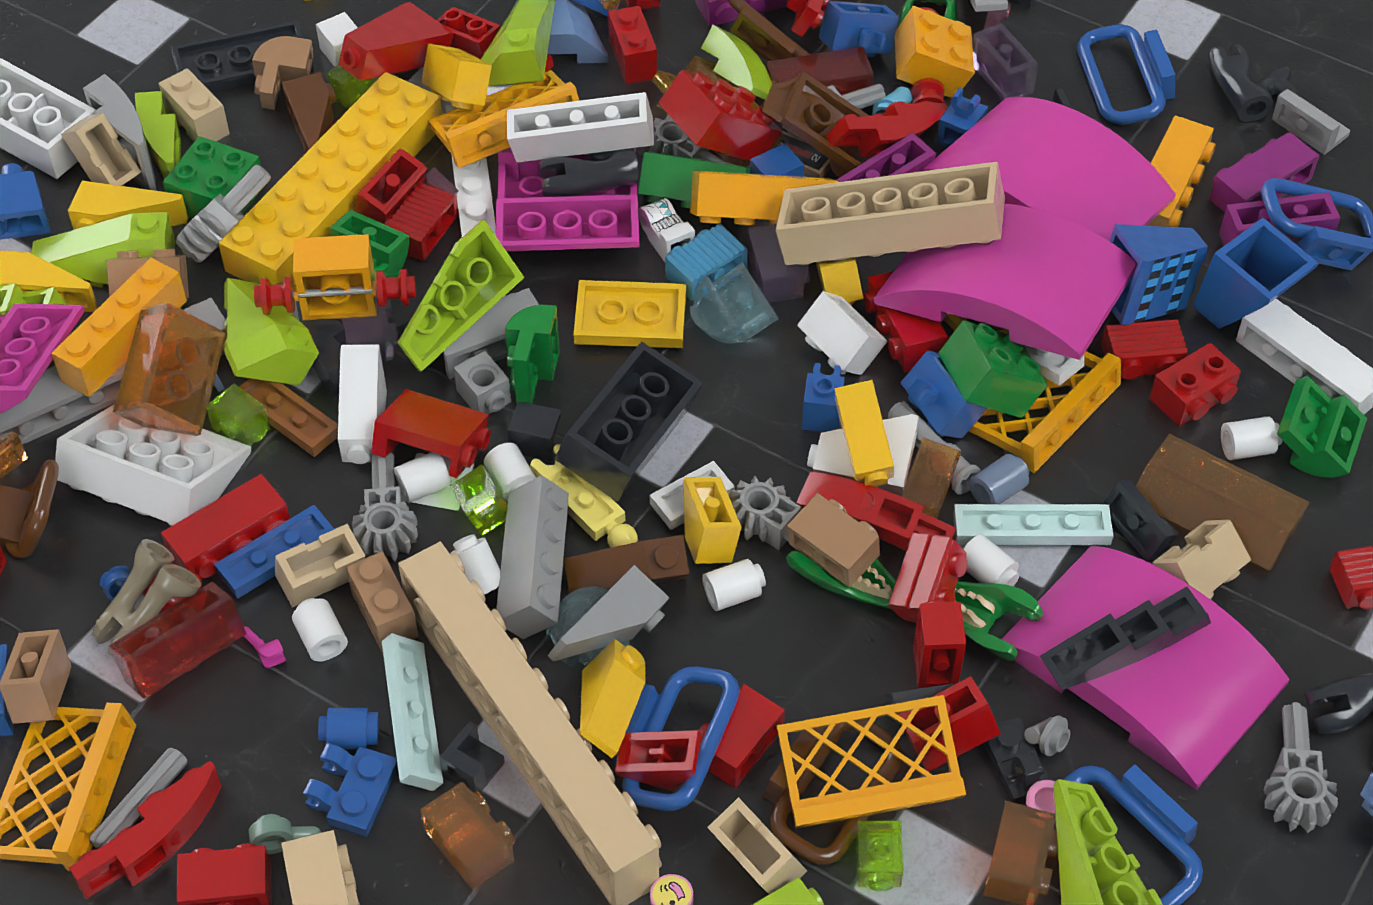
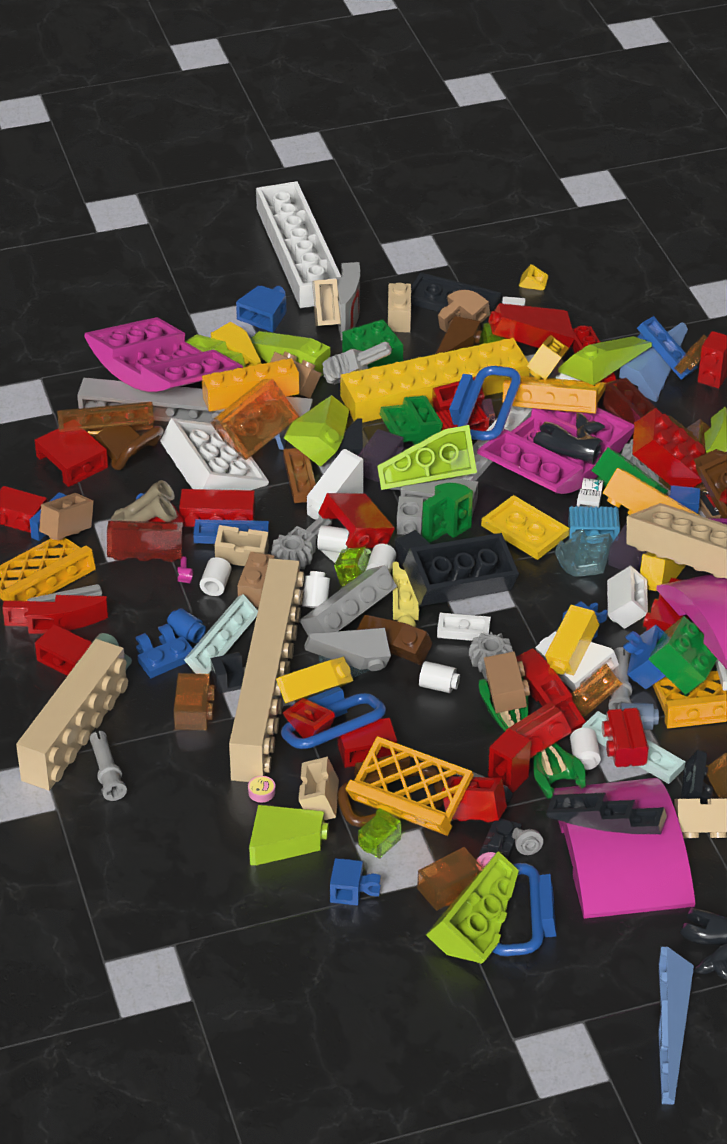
camera: 40 degrees right, 10 degrees down
yellow slope [68,181,188,230] -> none
lime slope [135,91,181,178] -> none
clear neon green brick [206,384,270,446] -> none
light orange brick [254,234,416,320] -> none
white brick [507,92,654,162] -> none
red brick [608,6,657,84] -> none
yellow slope [683,477,742,564] -> none
light grey gear [1264,702,1338,833] -> none
none -> blue bar [449,366,521,441]
none -> red brick [602,708,649,767]
none -> clear red brick [603,378,658,436]

